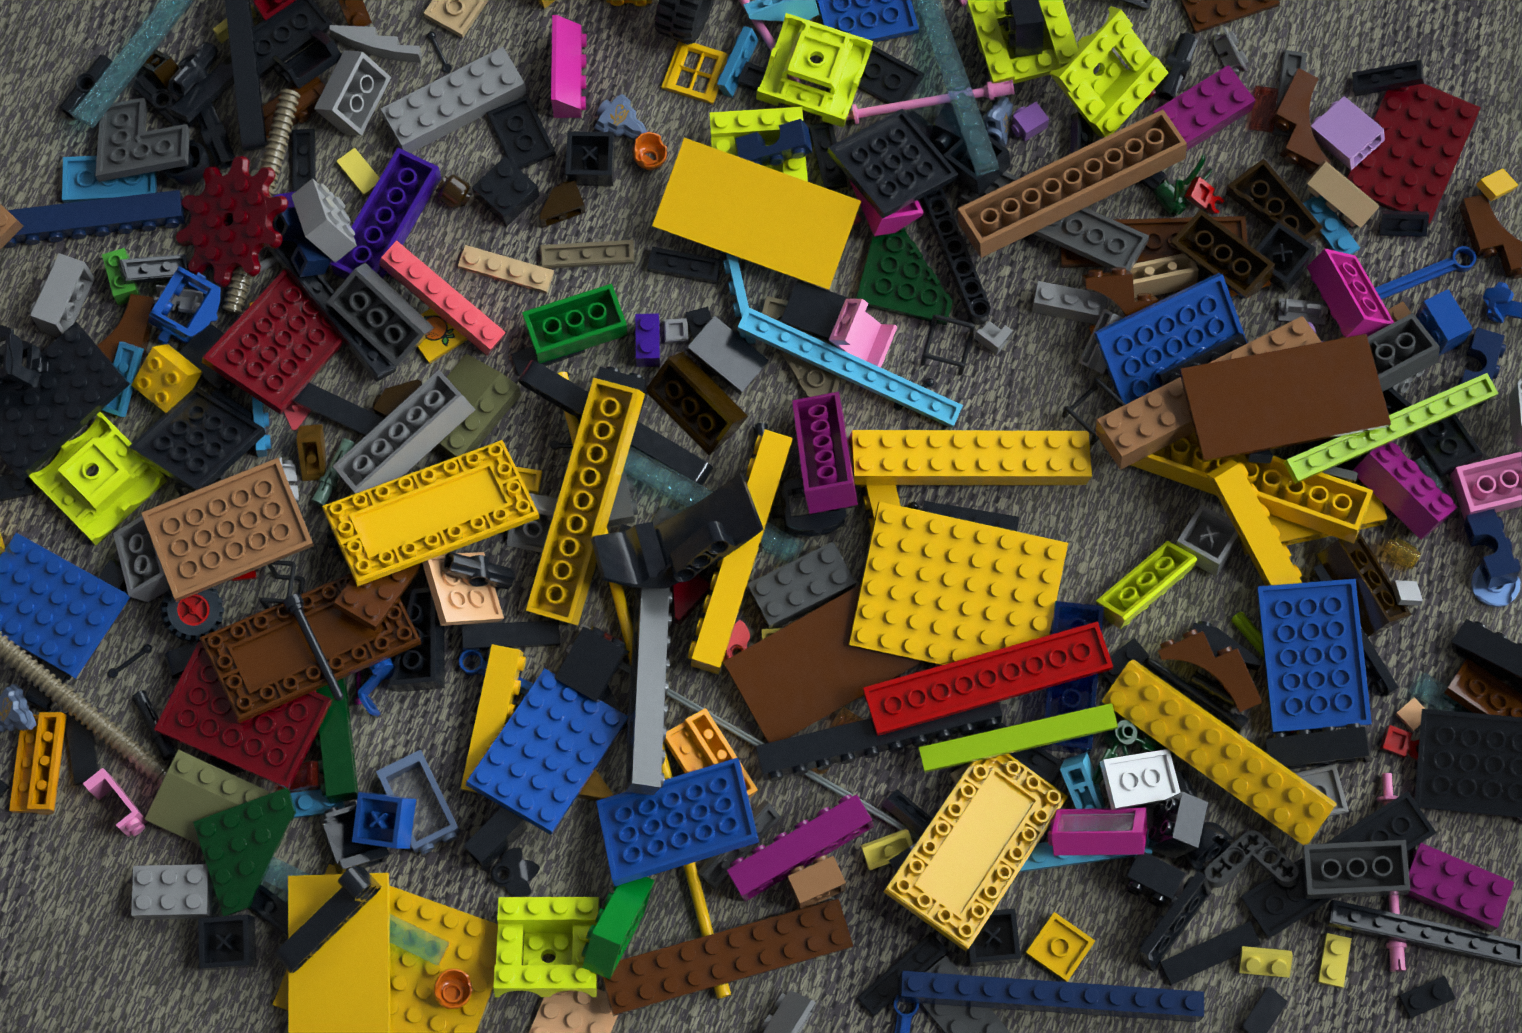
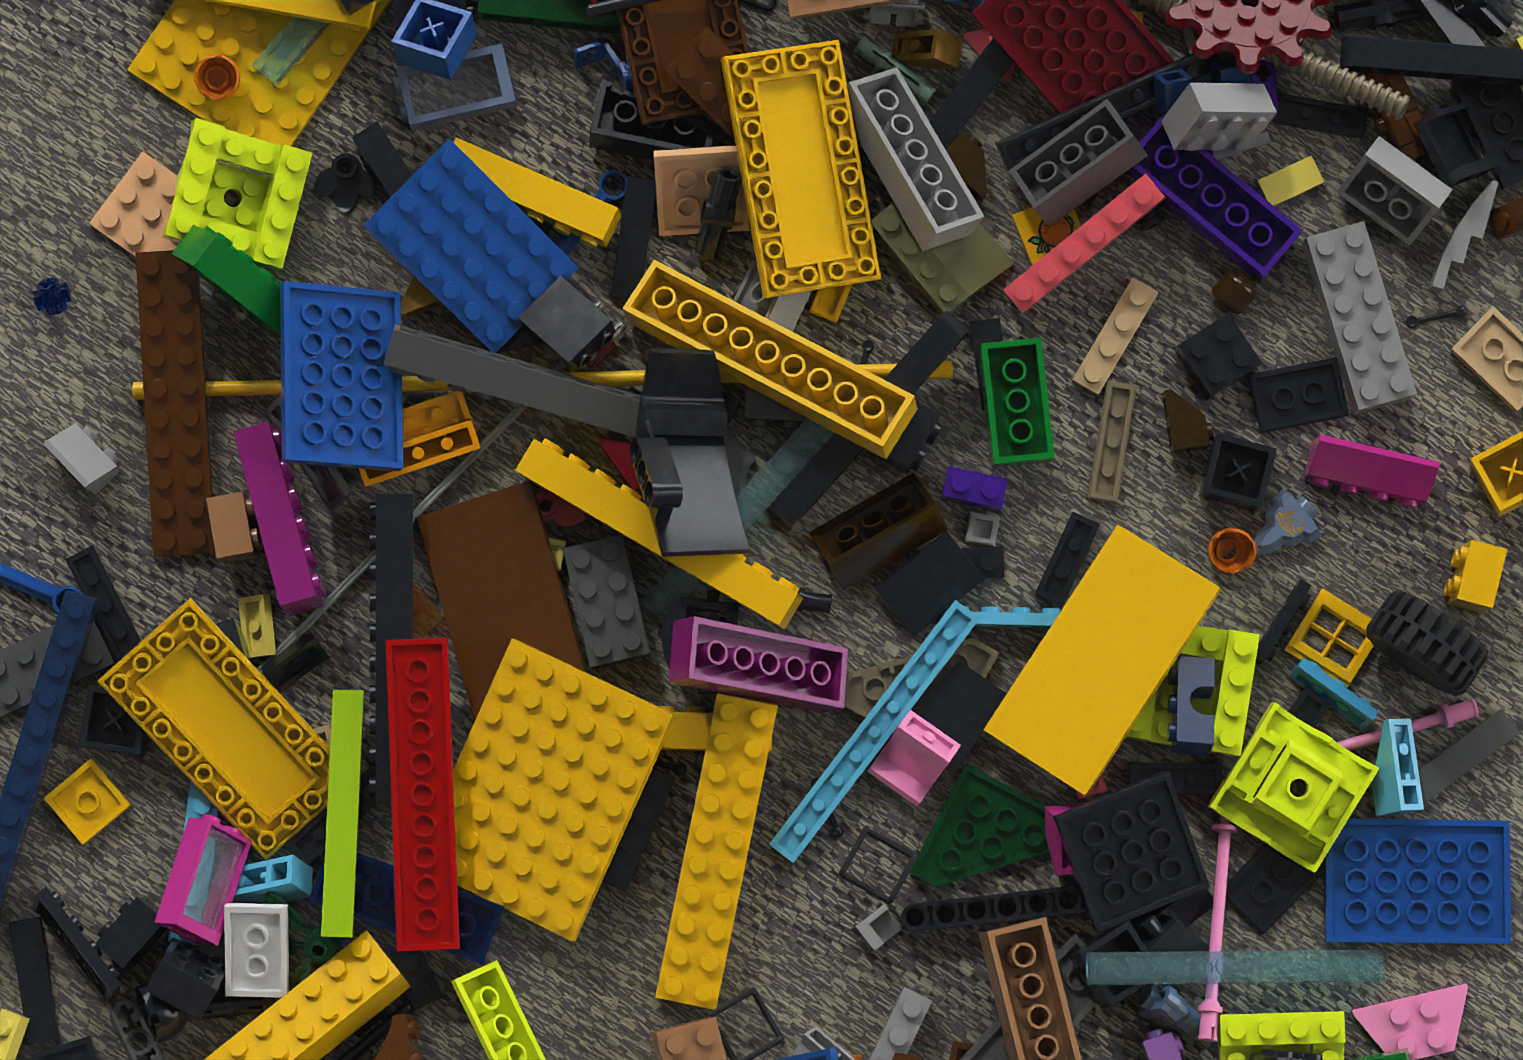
camera: 100 degrees right, 10 degrees up
none -> black plate [1256,579,1312,665]

